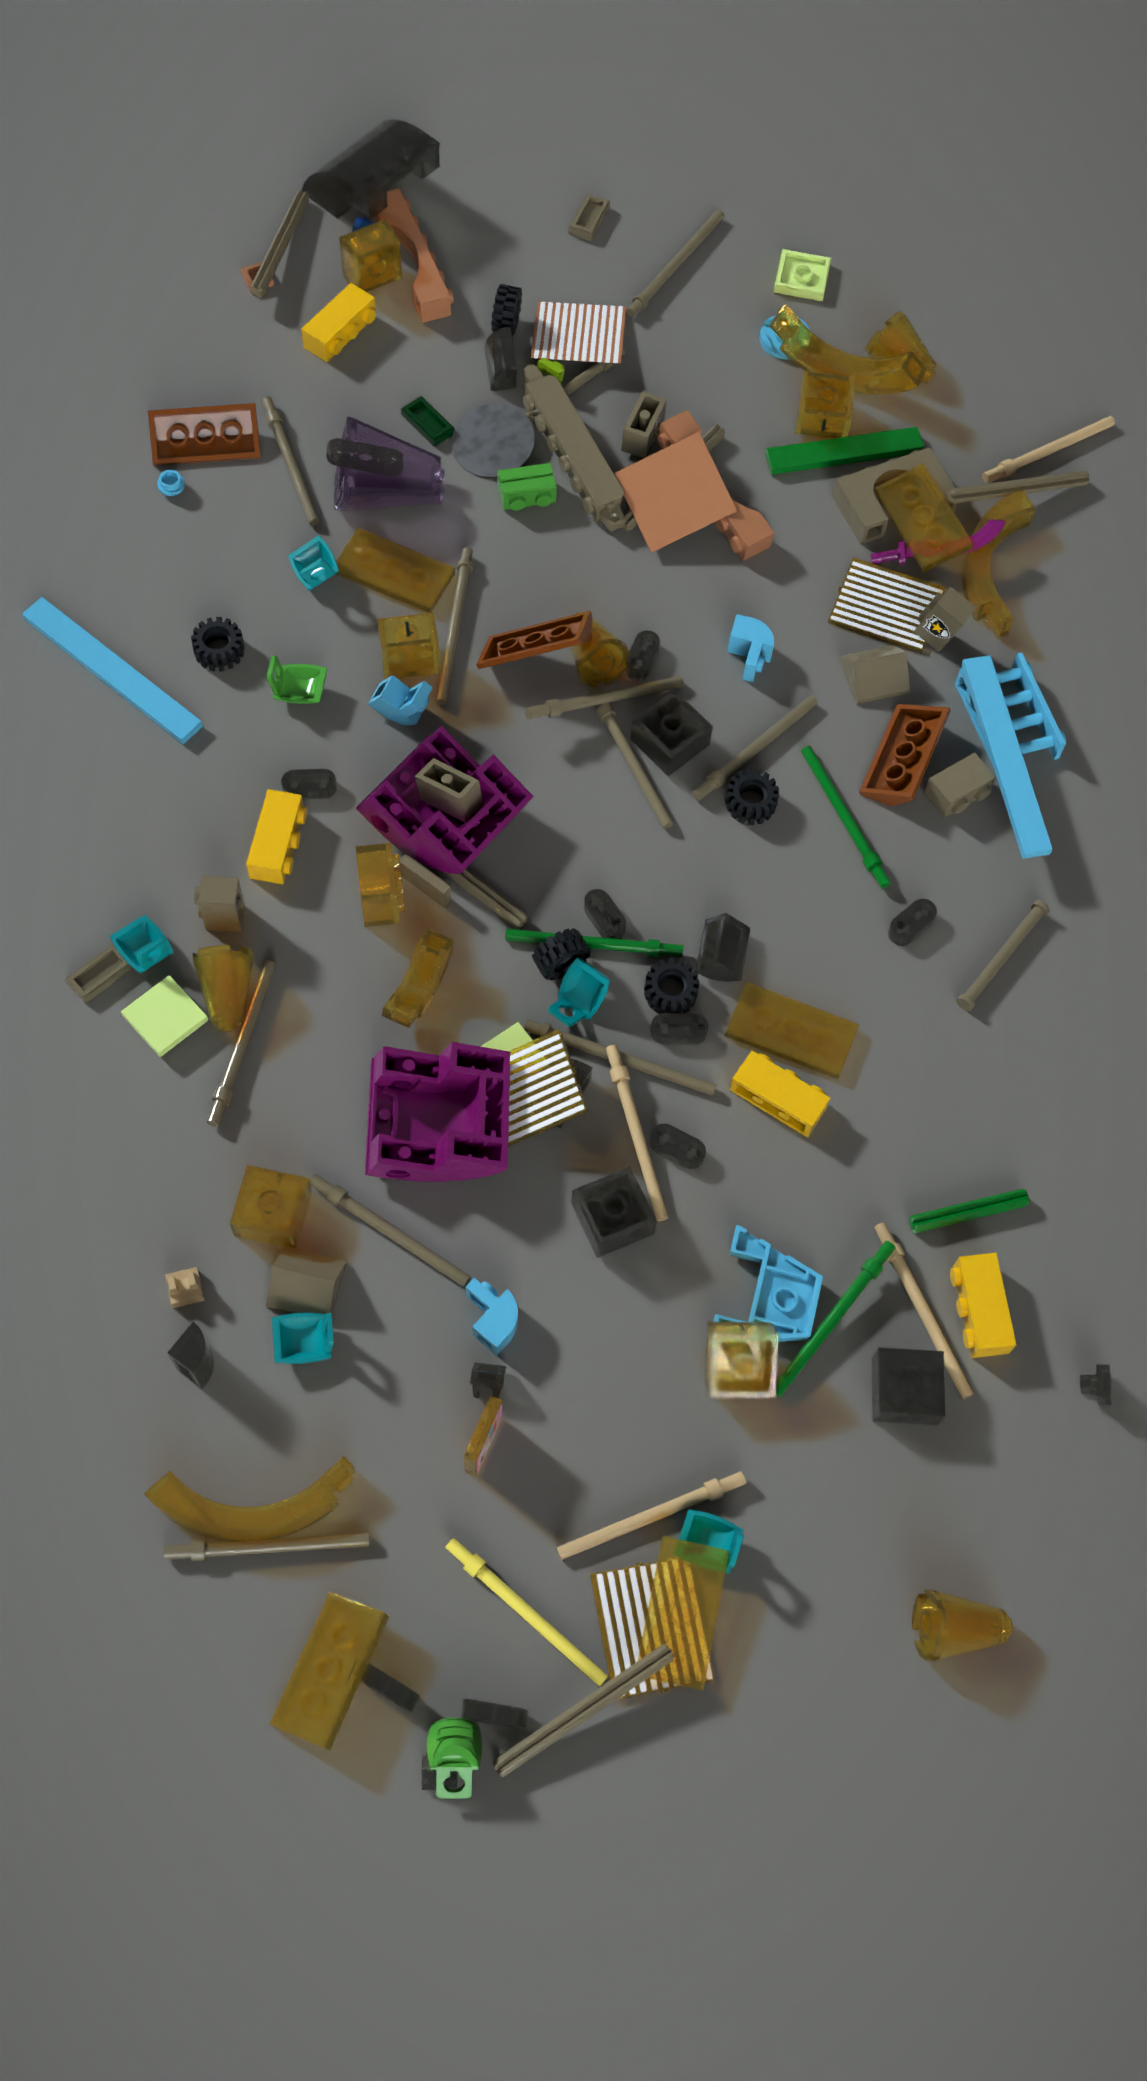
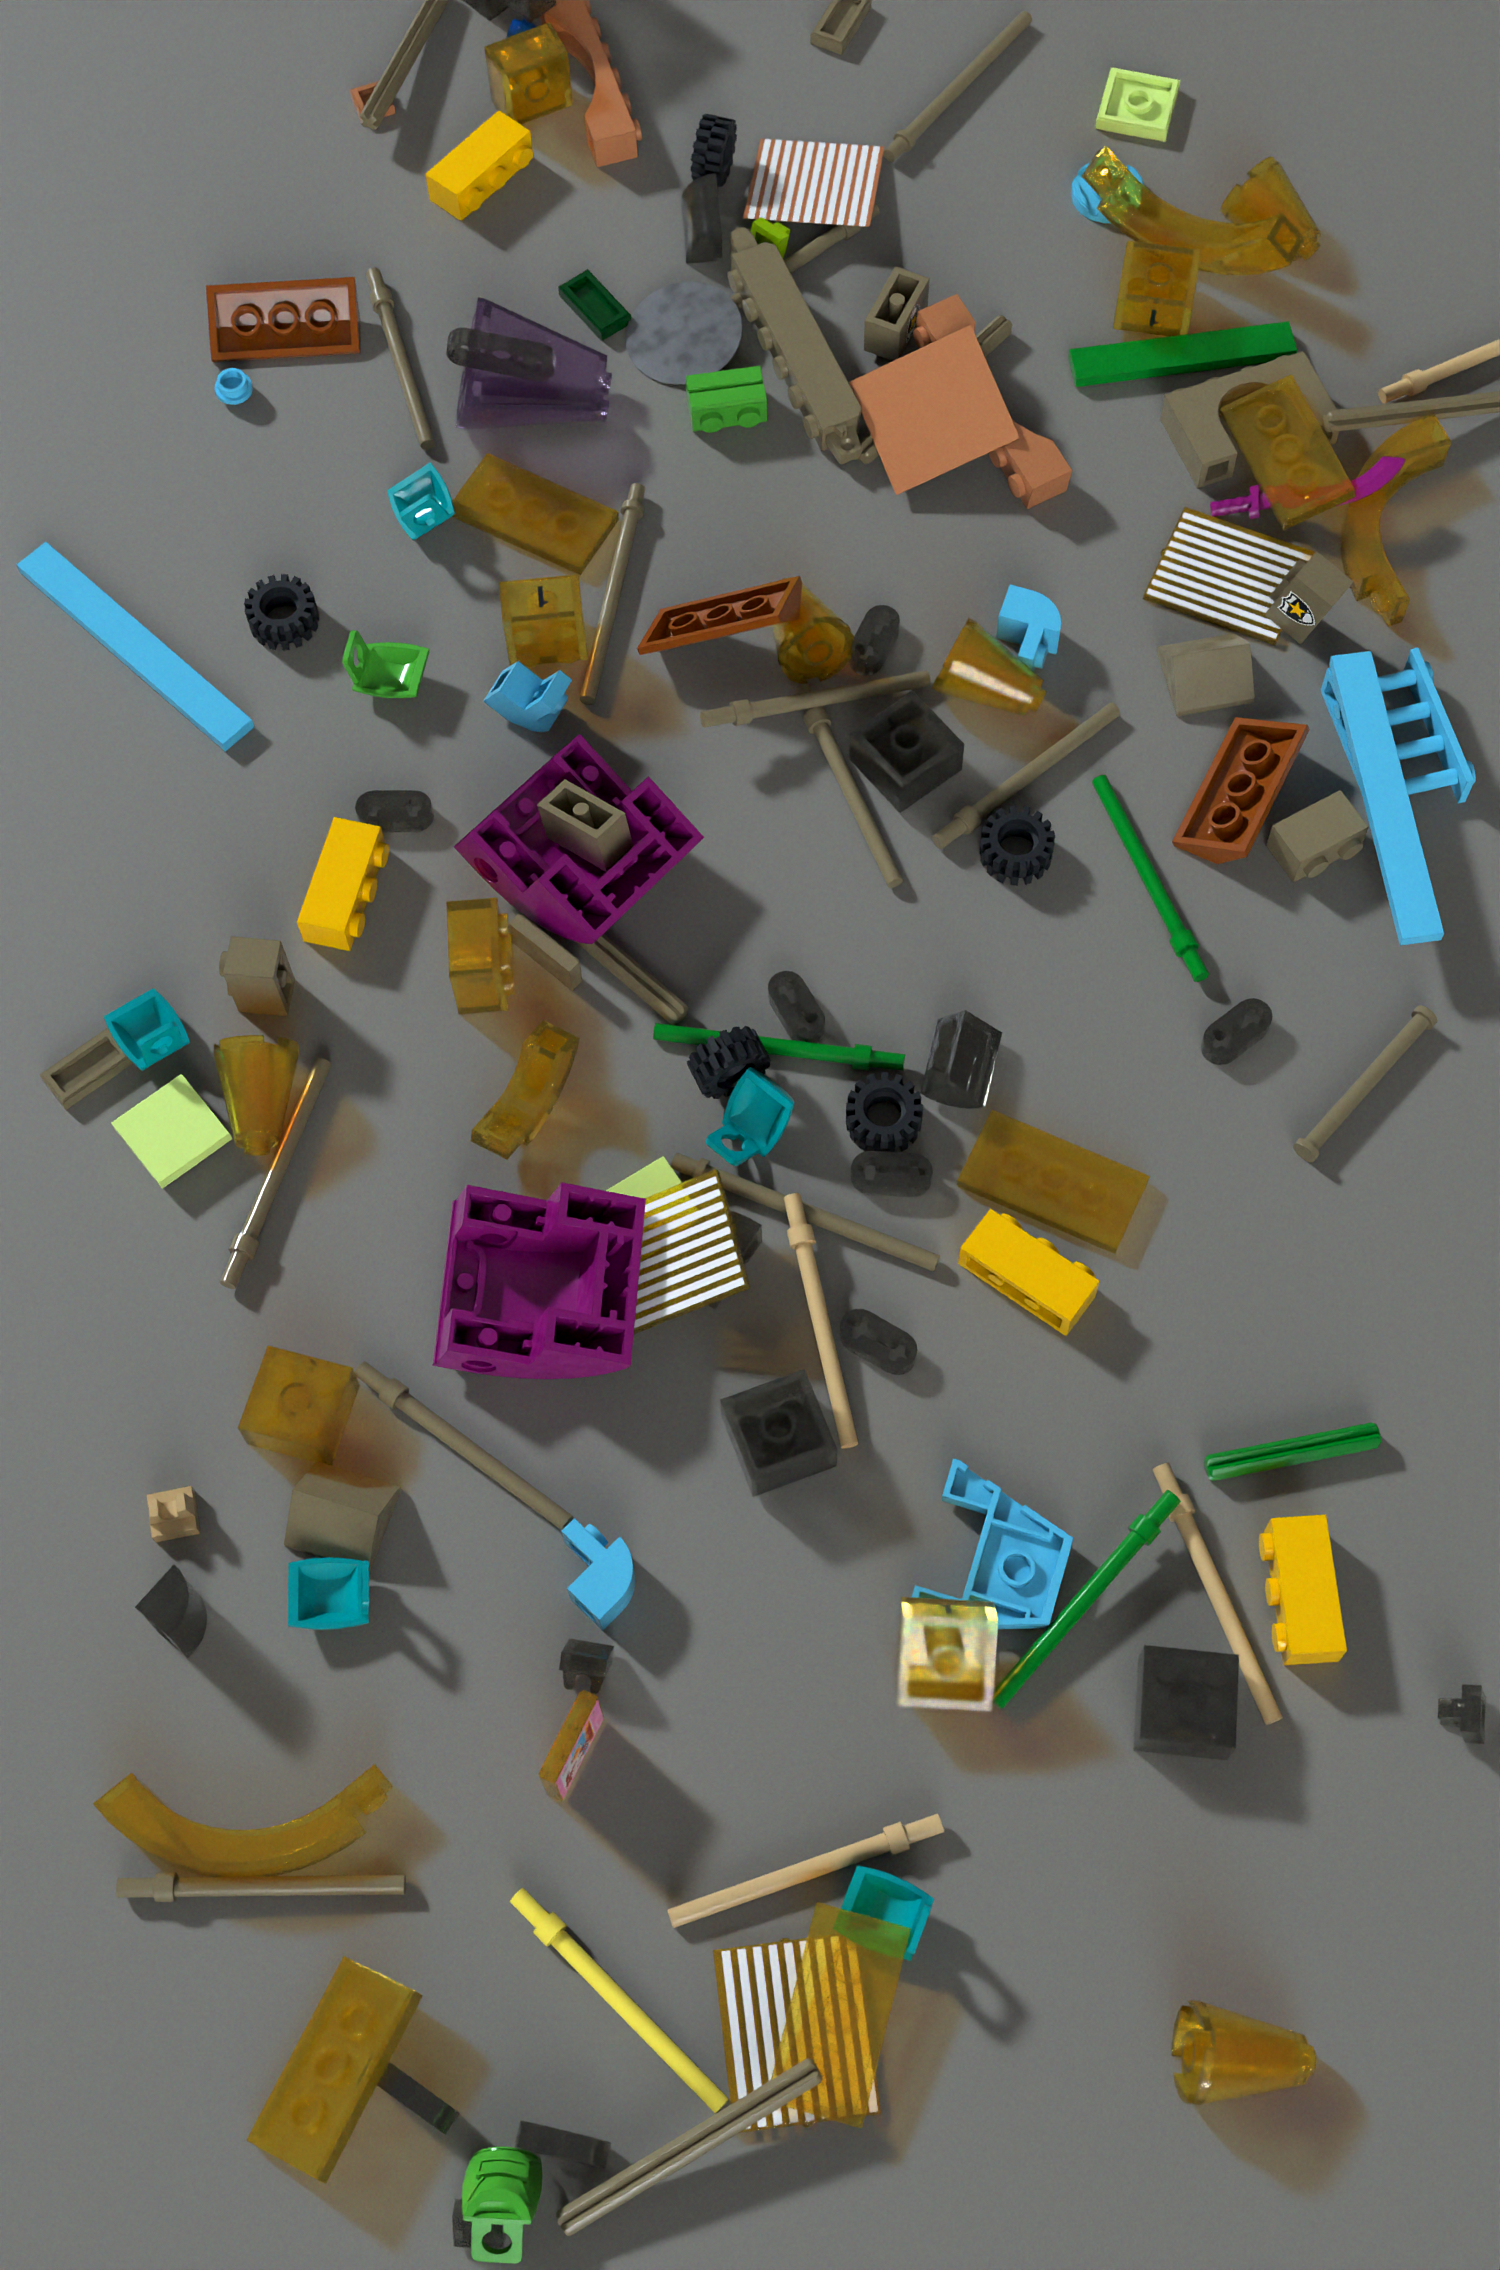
camera: 10 degrees right, 0 degrees up
none -> clear yellow cone [931,618,1047,716]

